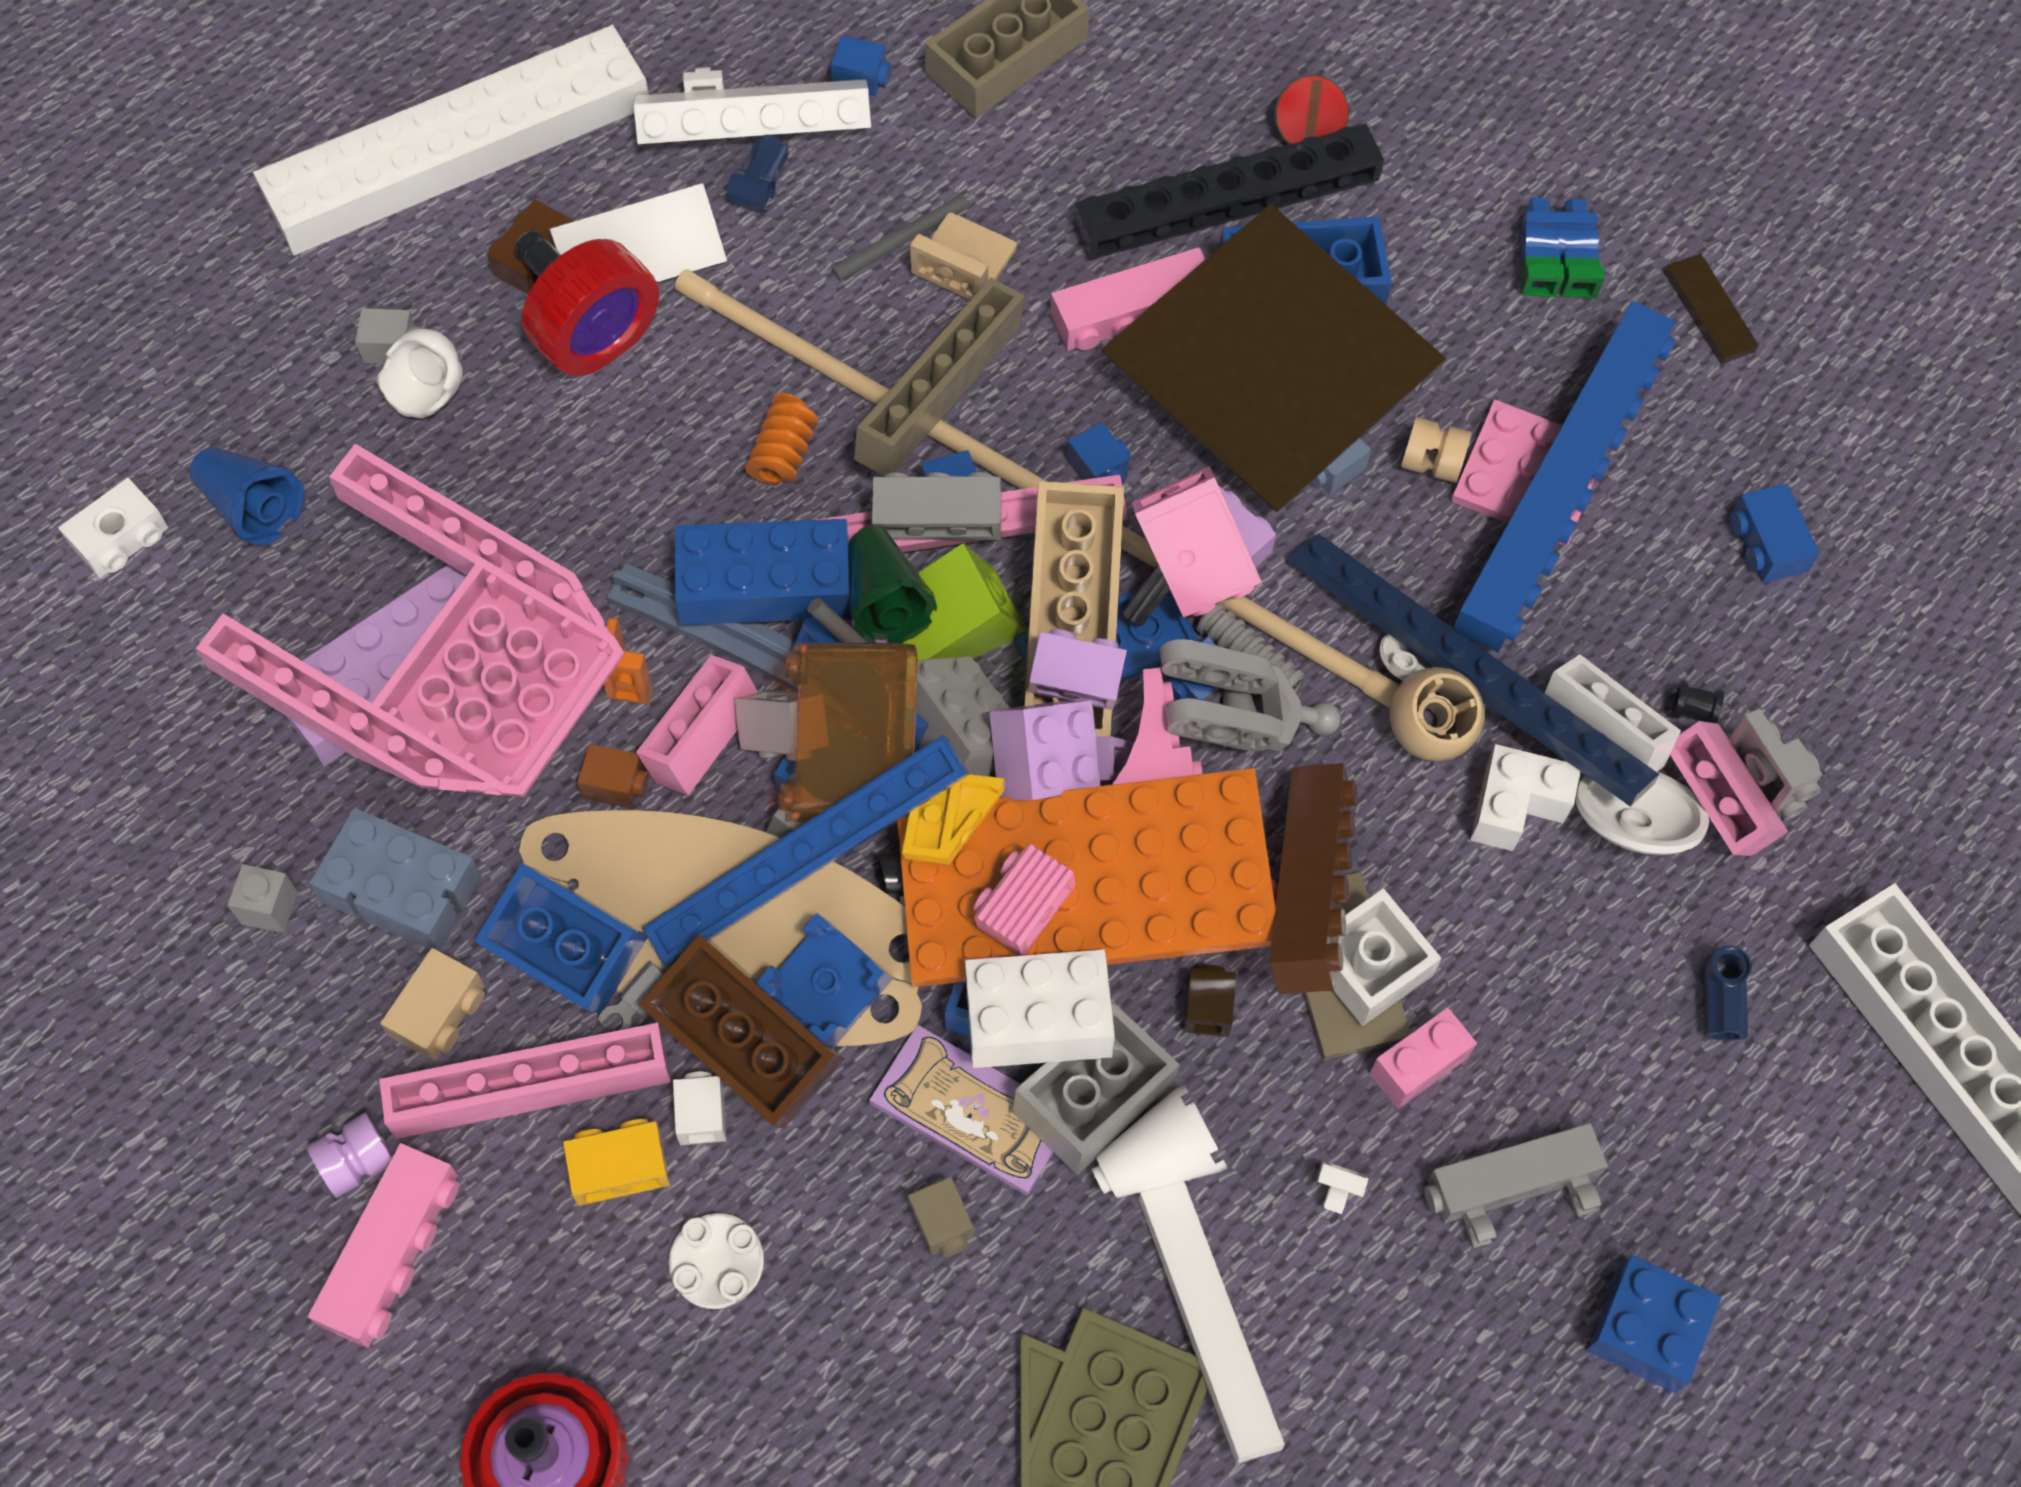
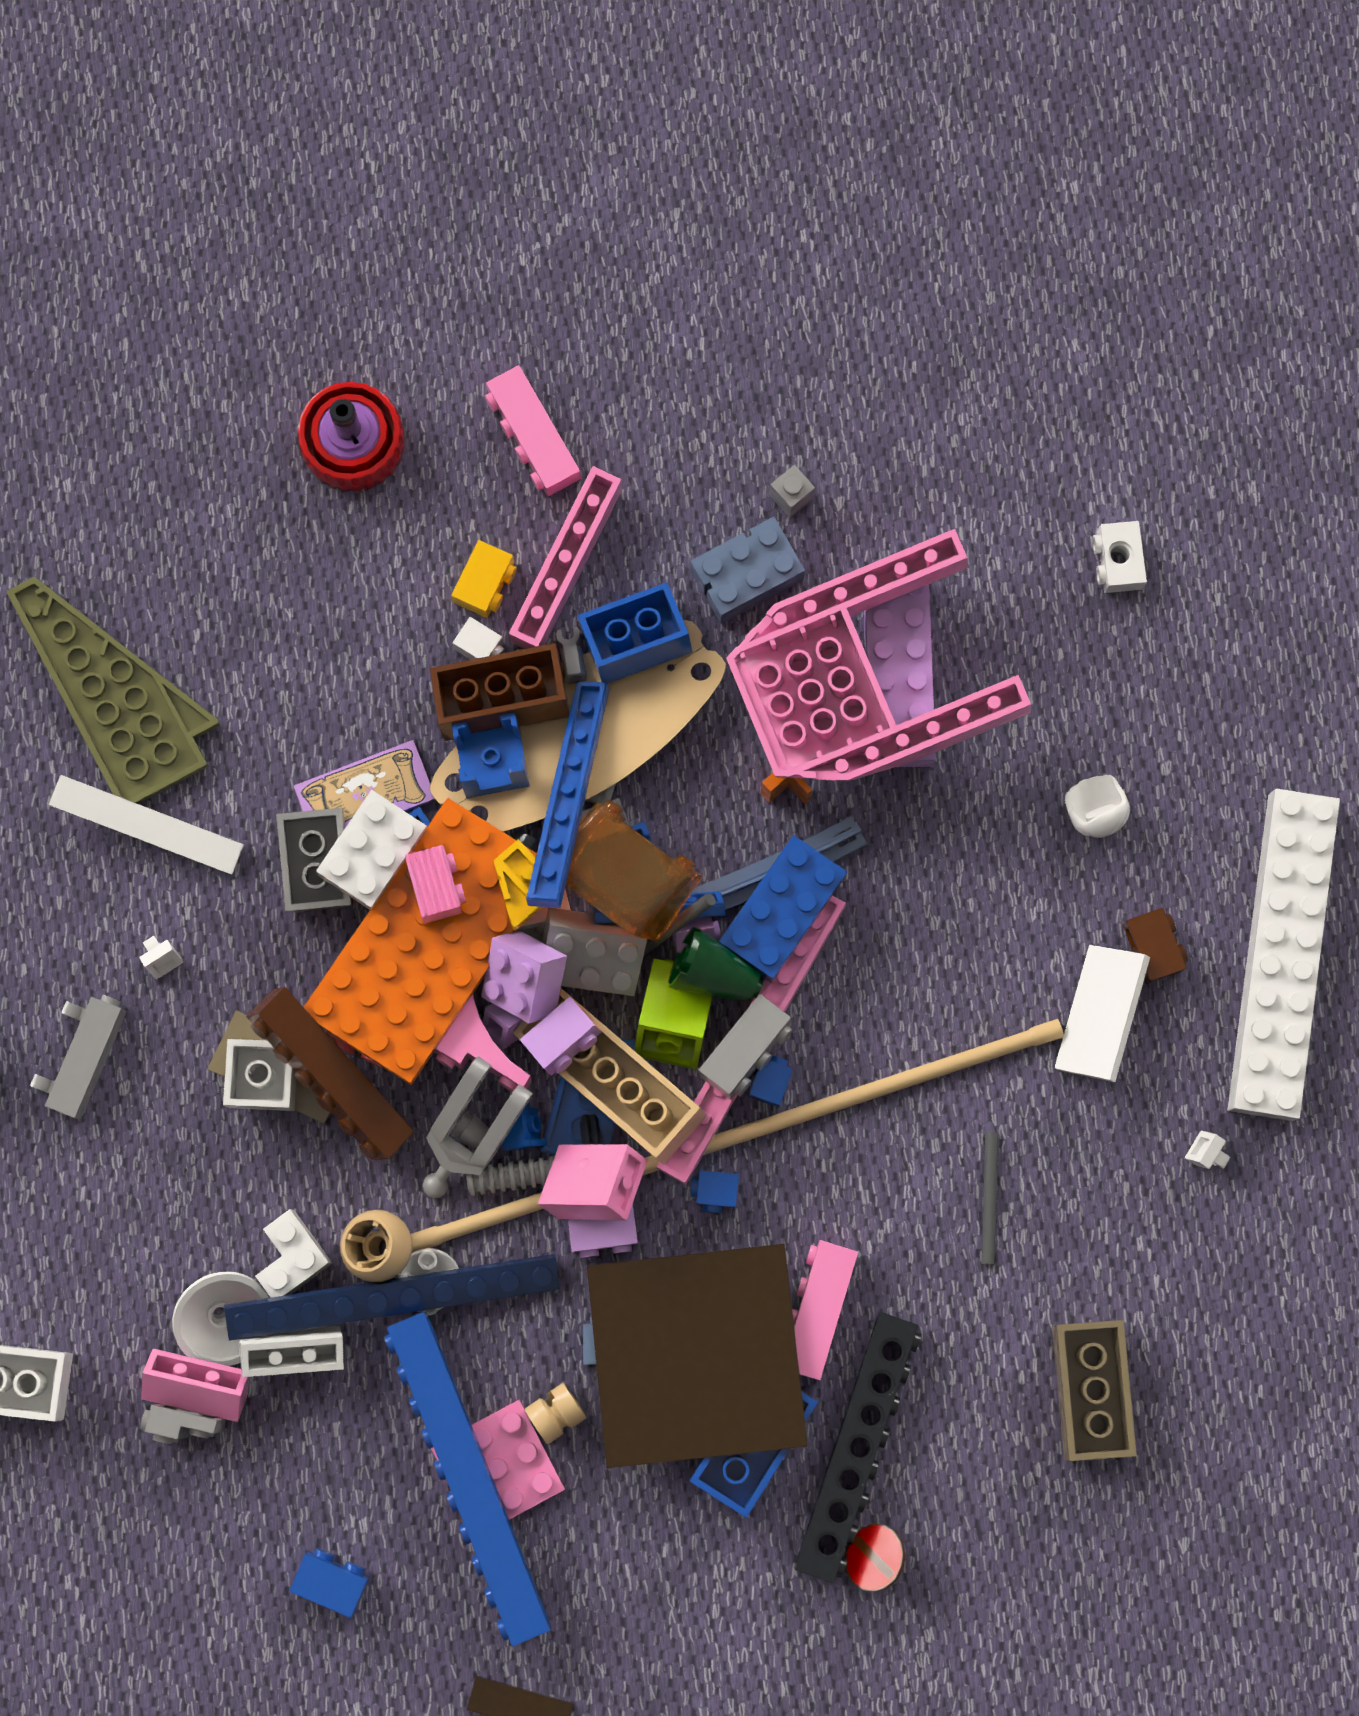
camera: 130 degrees right, 15 degrees up
blue cone [189,447,305,545] -> none
lavender wheel [307,1112,393,1198] -> none
light grey brick [355,308,421,364] -> none
tan brick [380,948,485,1061] -> none
red wheel [515,230,659,376] -> none
dark orange brick [577,744,649,809] -> none
white brick [633,79,871,144] -> none
bright pink brick [636,655,758,796] -> none
white dish [669,1213,764,1309] -> none
dark blue piece [727,134,789,213] -> none
light grey brick [734,690,829,761] -> none
orange piece [745,392,819,485] -> none
blue brick [831,35,891,97] -> none
dark tan brick [854,278,1025,476] -> none
dark tan brick [908,1177,974,1258] -> none
tan bracket [910,213,1017,300] -> none
white cone [1092,1084,1228,1198] -> none
dark brown brick [1184,965,1236,1037] -> none
bright pink brick [1369,1008,1477,1109] -> none
hips [1519,197,1605,298] -> none
black bush [1671,680,1724,723] -> none
dark blue piece [1700,945,1752,1041] -> none

